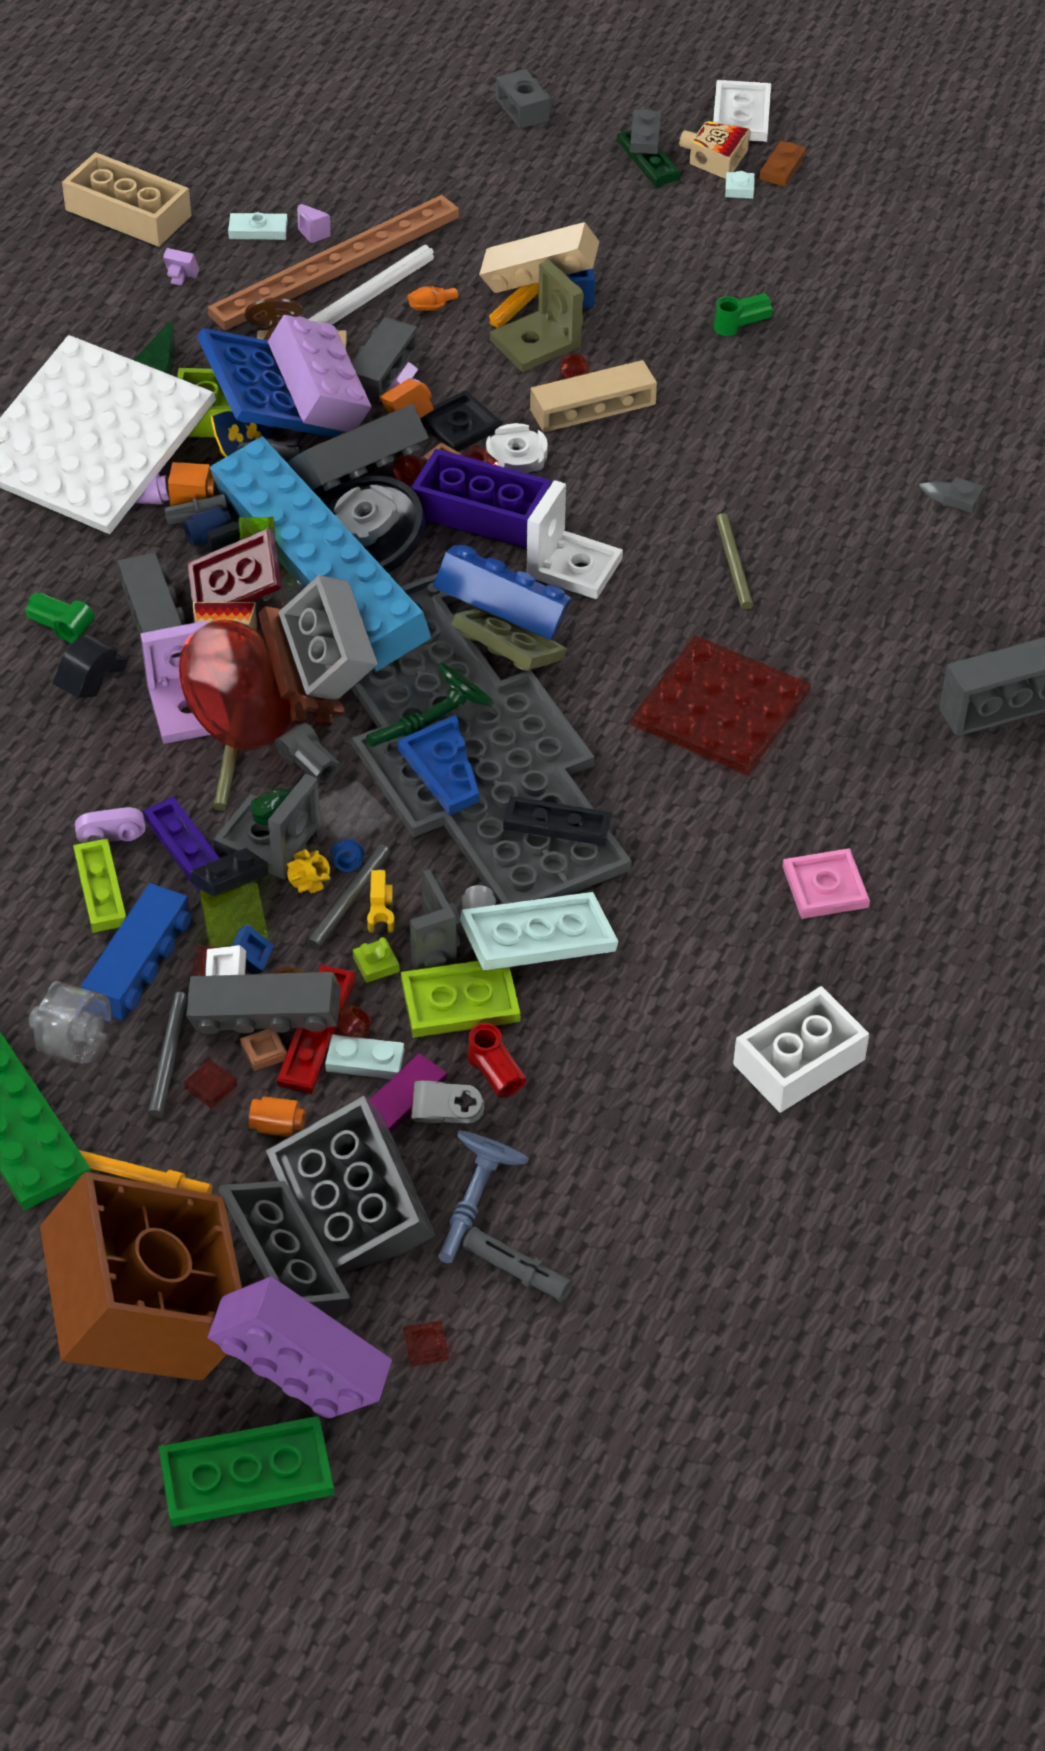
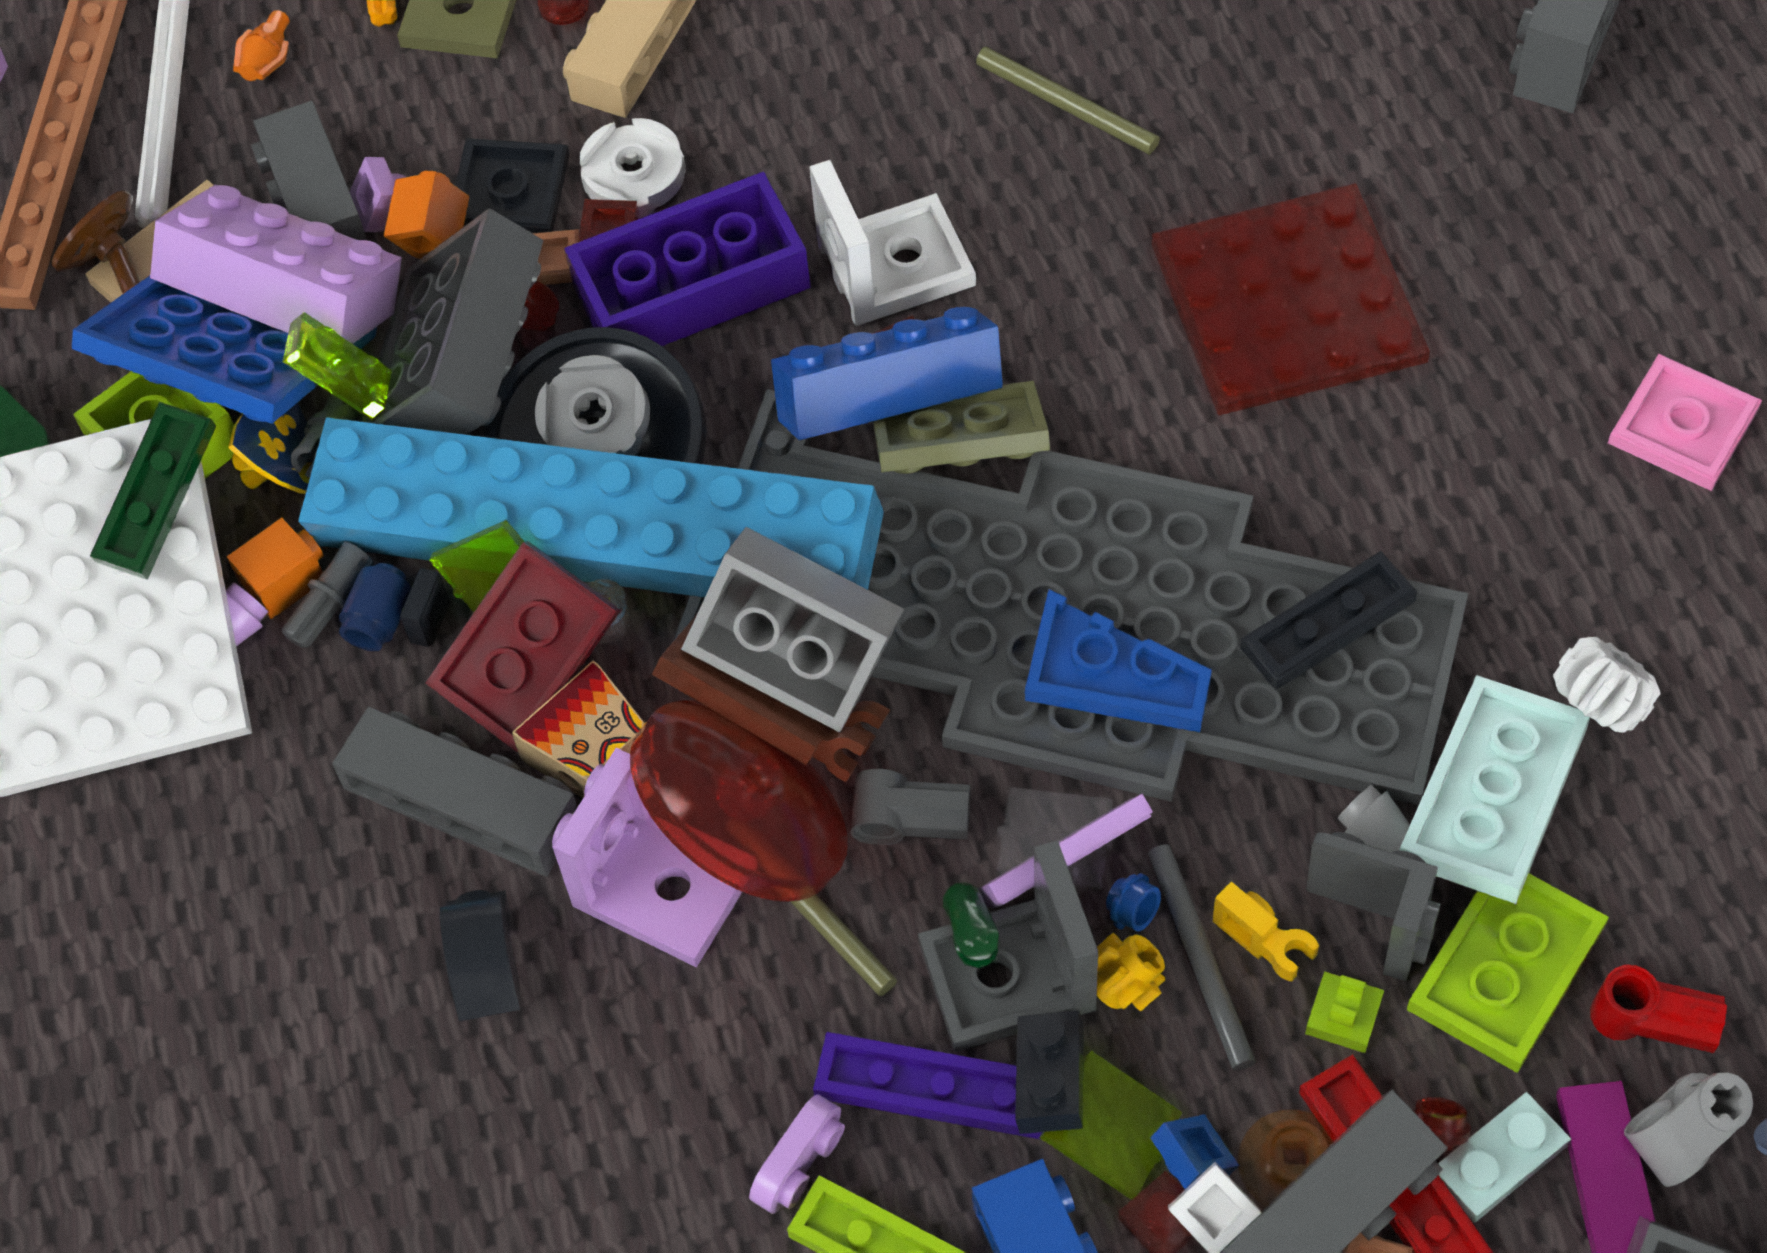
camera: 40 degrees left, 10 degrees up
green piece [25,592,95,643] -> none
dark green dish [366,663,494,747] -> none
none -> dark green tile [90,402,216,580]
none -> clear neon green plate [282,312,392,419]
none -> lavender tile [978,794,1153,909]
none -> white gear [1553,637,1661,732]

